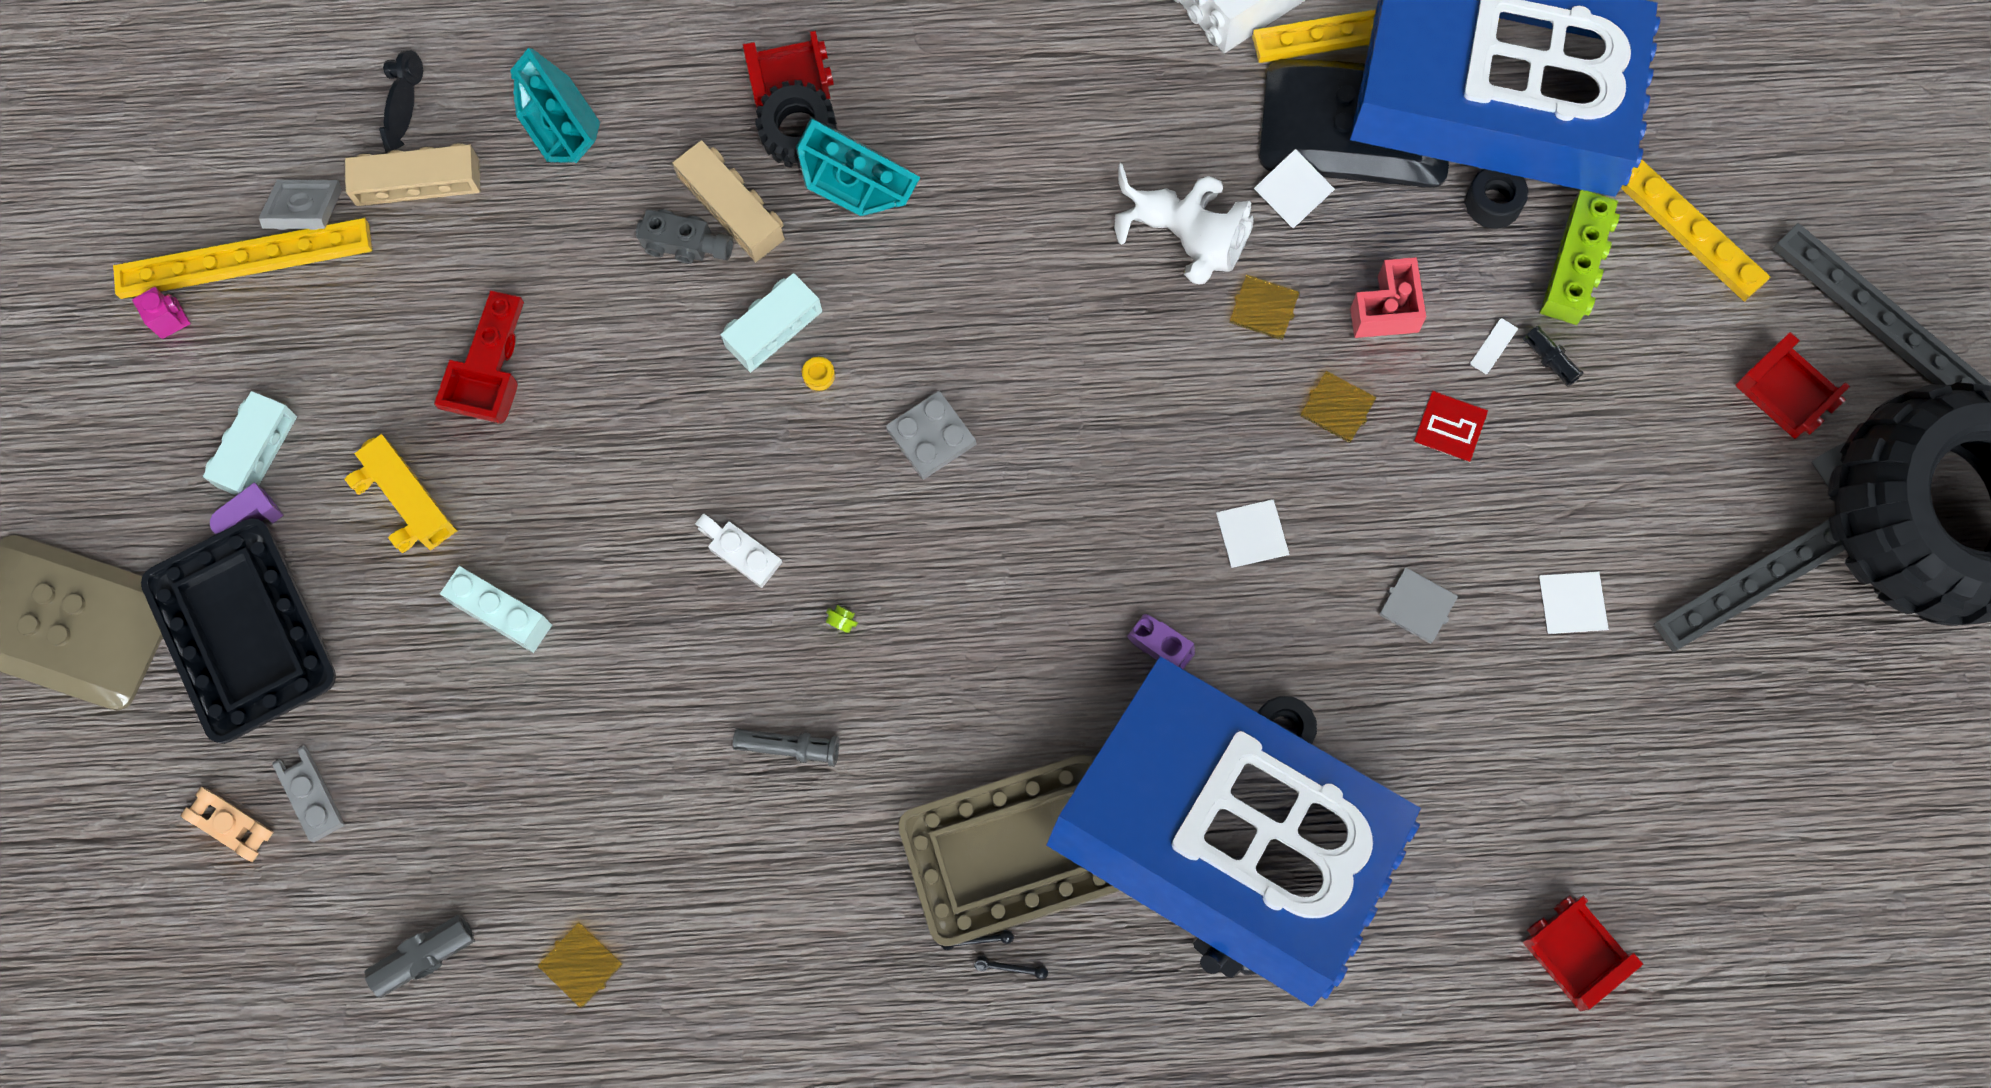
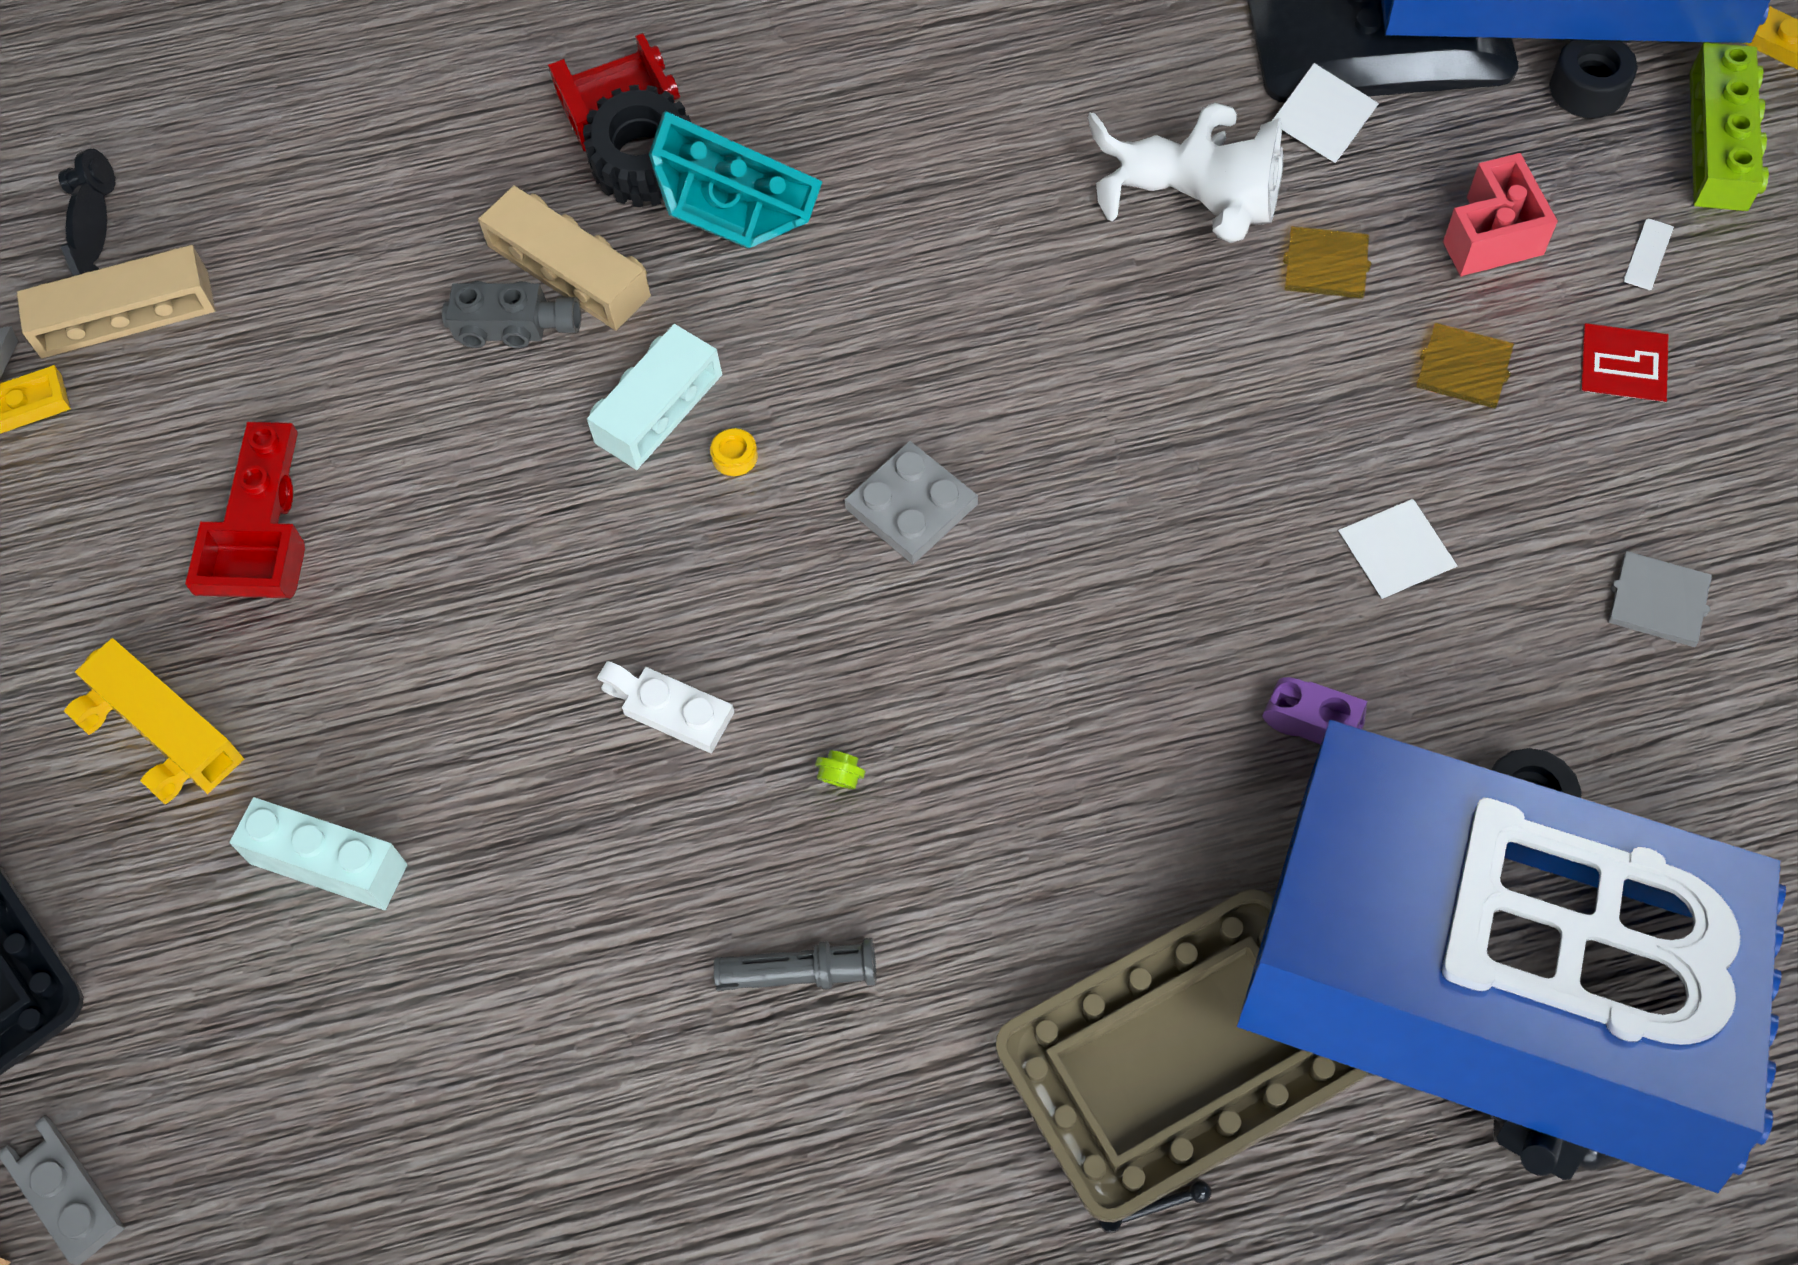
camera: 10 degrees left, 10 degrees down
teal wedge [510,48,600,163] -> none
black hinge [974,956,1048,980] -> none
black pin [1523,326,1584,387] -> none

